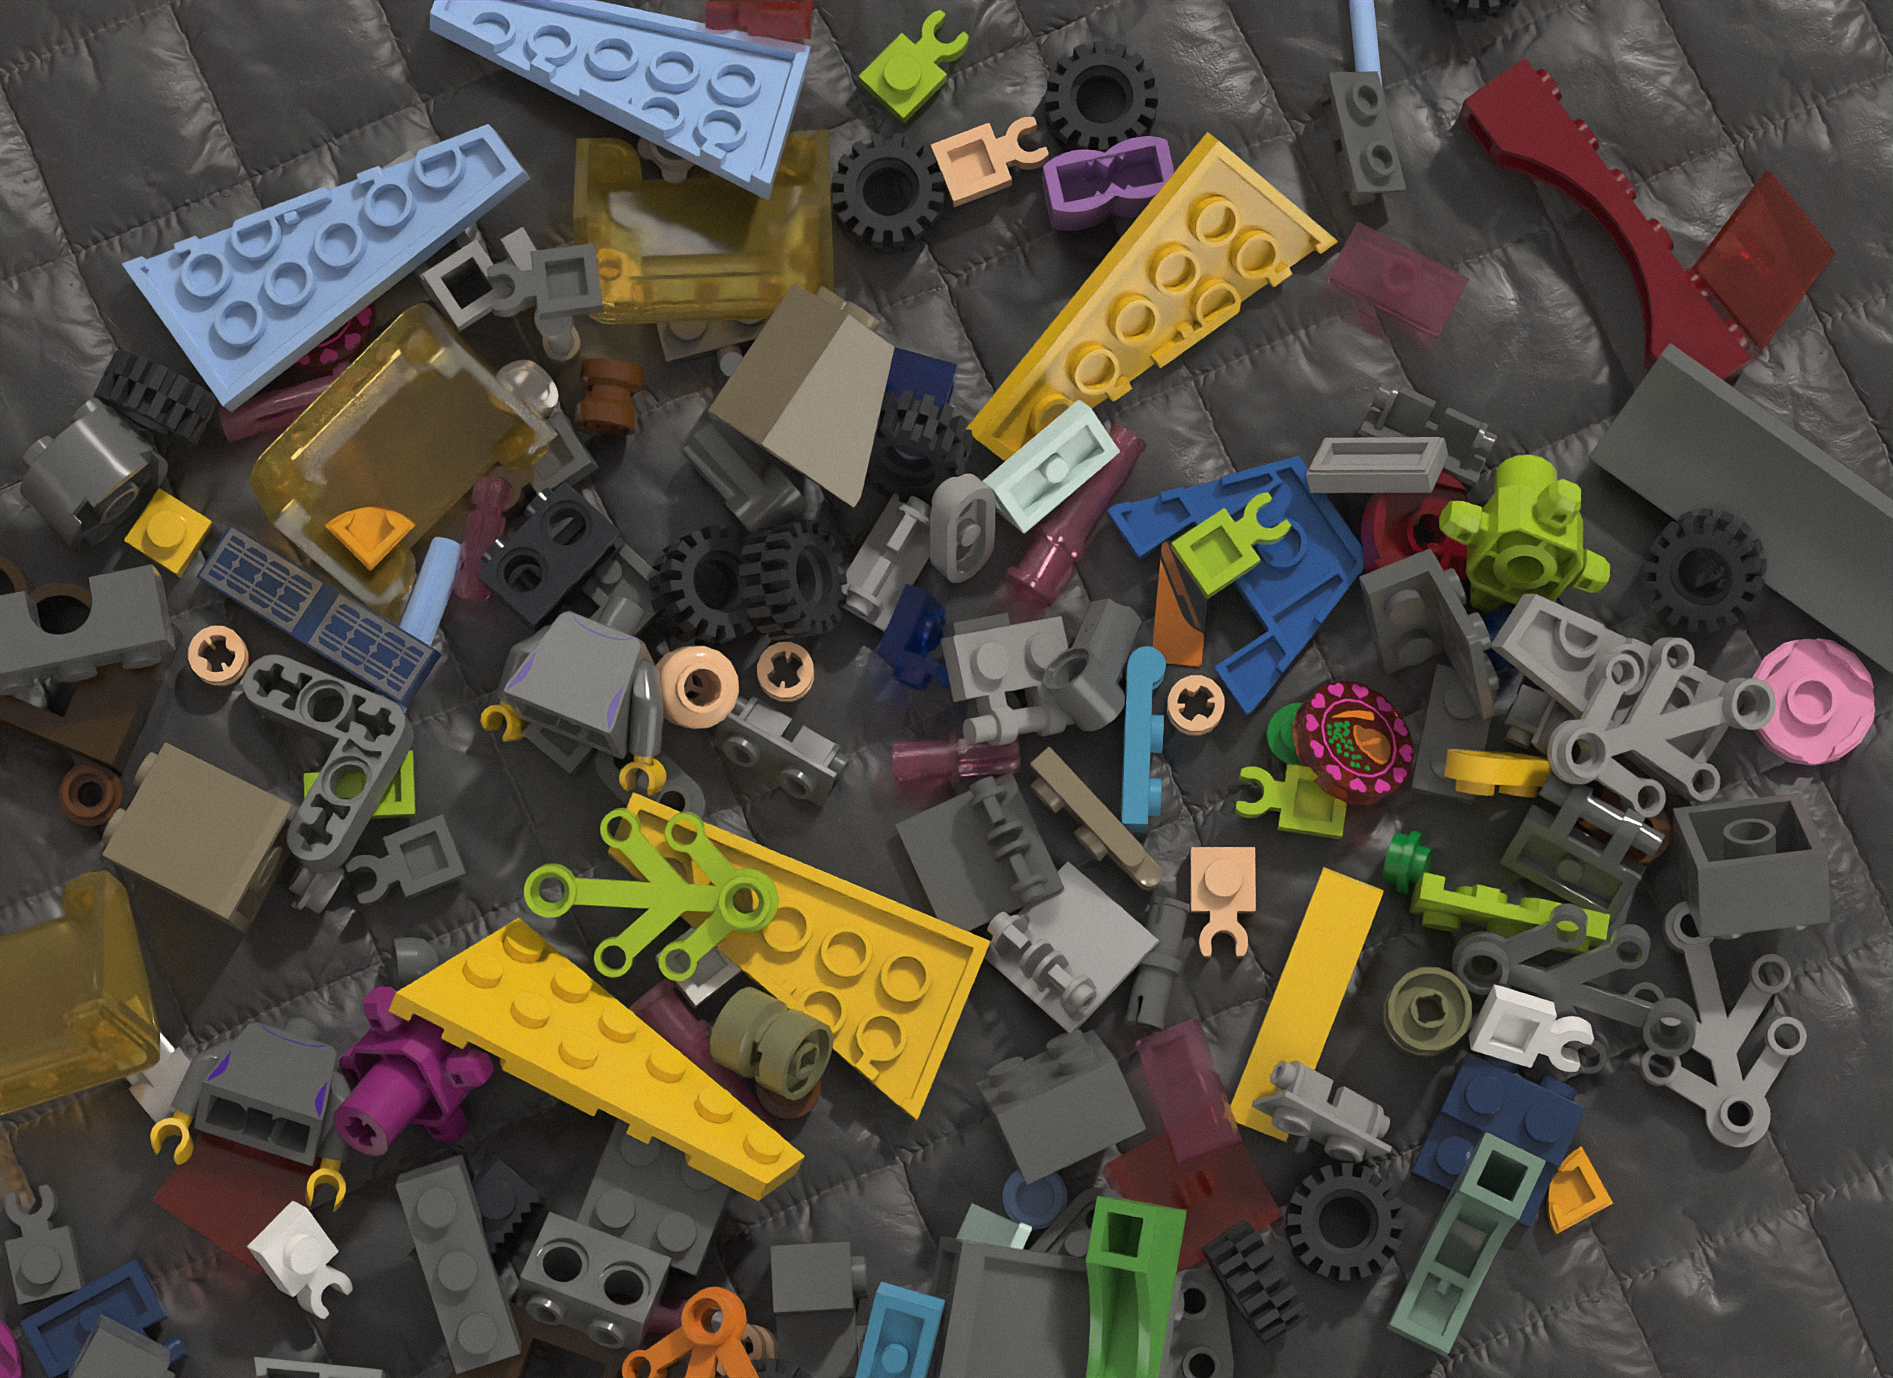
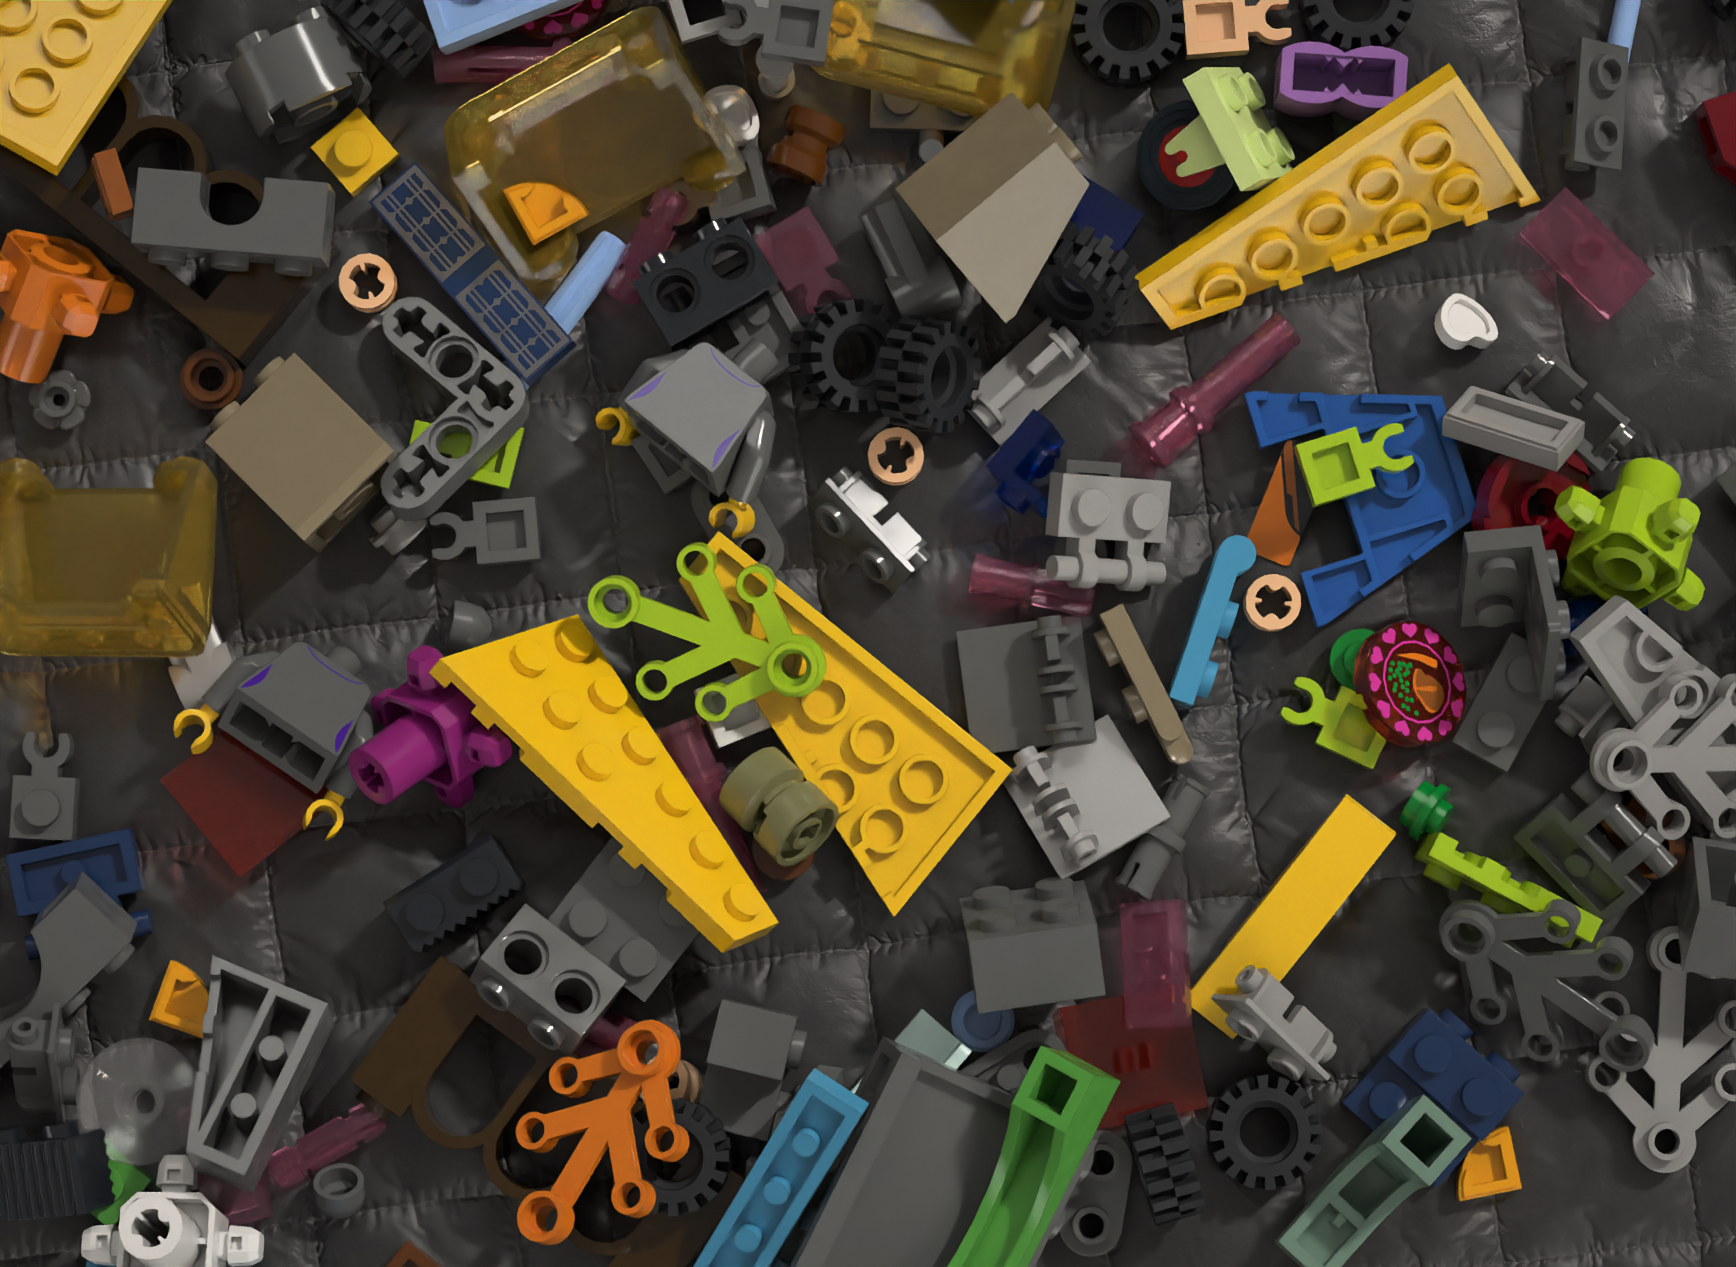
camera: 15 degrees right, 5 degrees up
white plate [247,1201,353,1319] -> none
dark grey arch [395,1155,522,1374] -> none
light nougat head [655,645,739,729] -> none
light grey plate [930,474,996,583] -> none
light aqua panel [982,400,1120,533] -> none
dark grey piece [1043,598,1142,731] -> none
light nougat plate [1190,847,1256,959] -> none
olive wheel [1381,967,1472,1059] -> none
yellow plate [1444,749,1554,798] -> none
white plate [1469,984,1594,1072] -> none
none -> clear pink plate [753,205,853,314]
none -> yellowish green plate [1136,67,1295,212]
none -> white piece [1434,293,1498,350]

